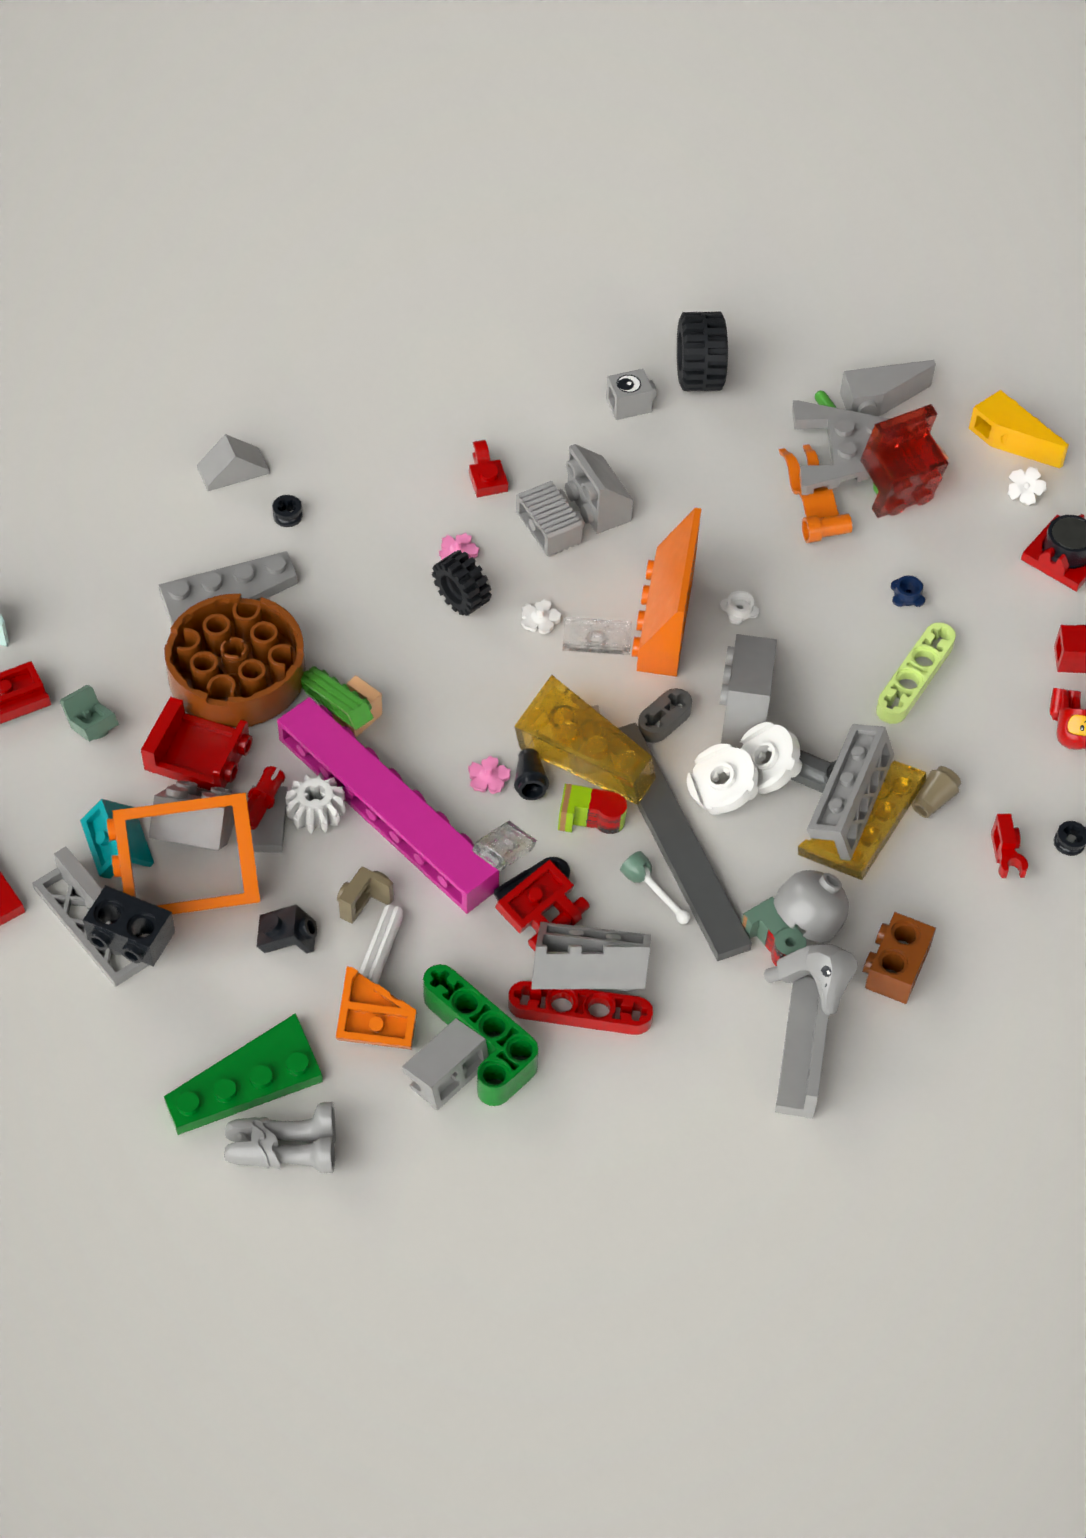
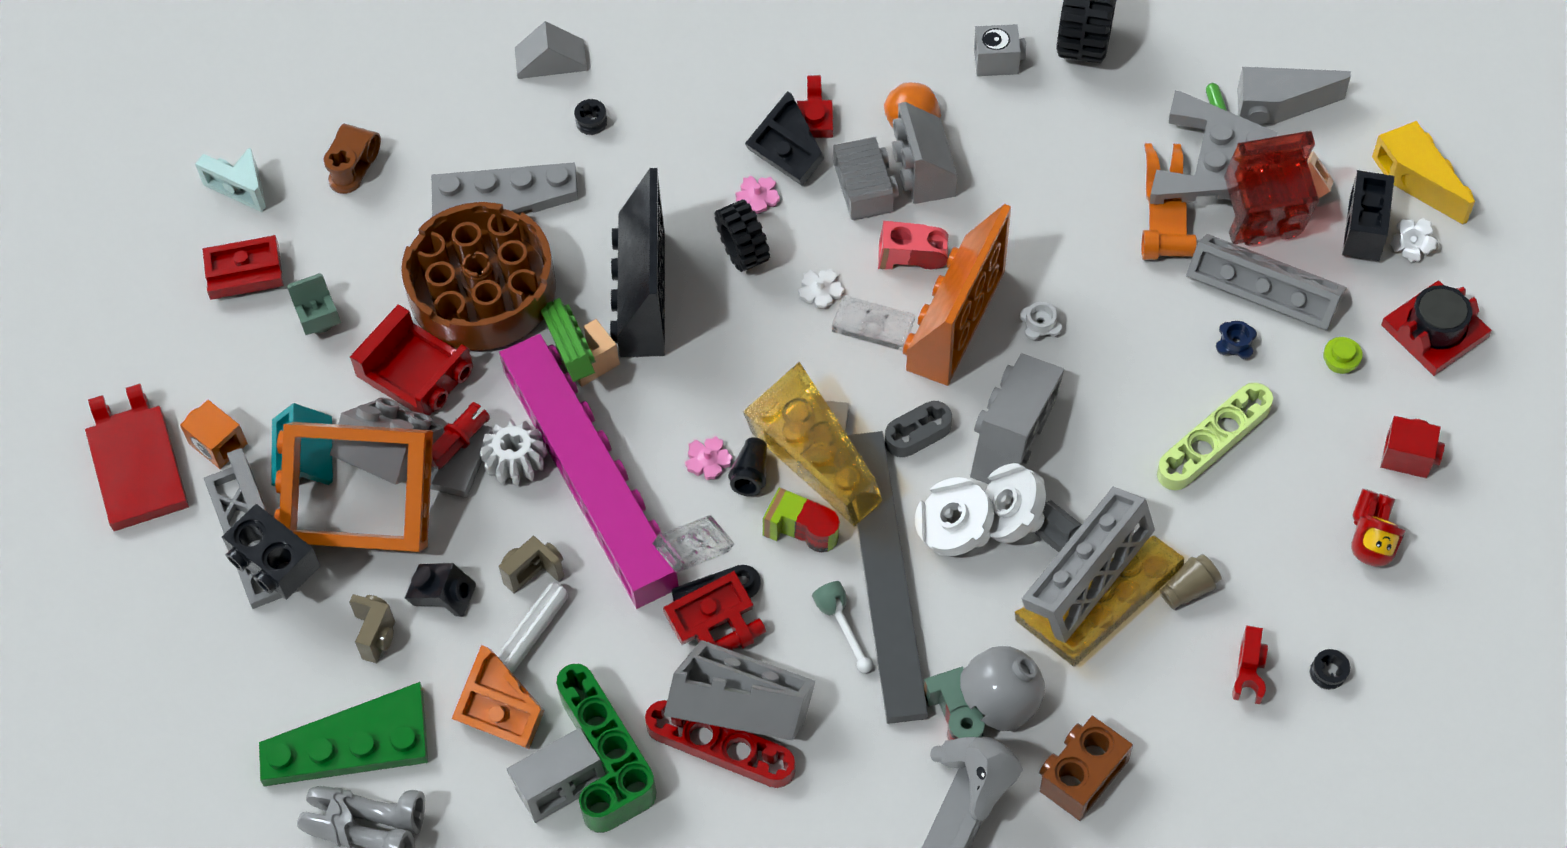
camera: 20 degrees right, 5 degrees up
none -> orange brick [180,400,248,469]
none -> dark orange piece [323,123,381,194]
none -> dark tan bracket [349,594,395,664]
none -> black slope [610,168,665,358]
none -> black wing [745,91,824,186]
none -> coral leg [878,221,948,269]
none -> orange hair [884,82,941,128]
none -> light grey fence [1186,234,1347,330]
none -> lime plate [1323,337,1363,374]
none -> black brick [1342,170,1395,261]

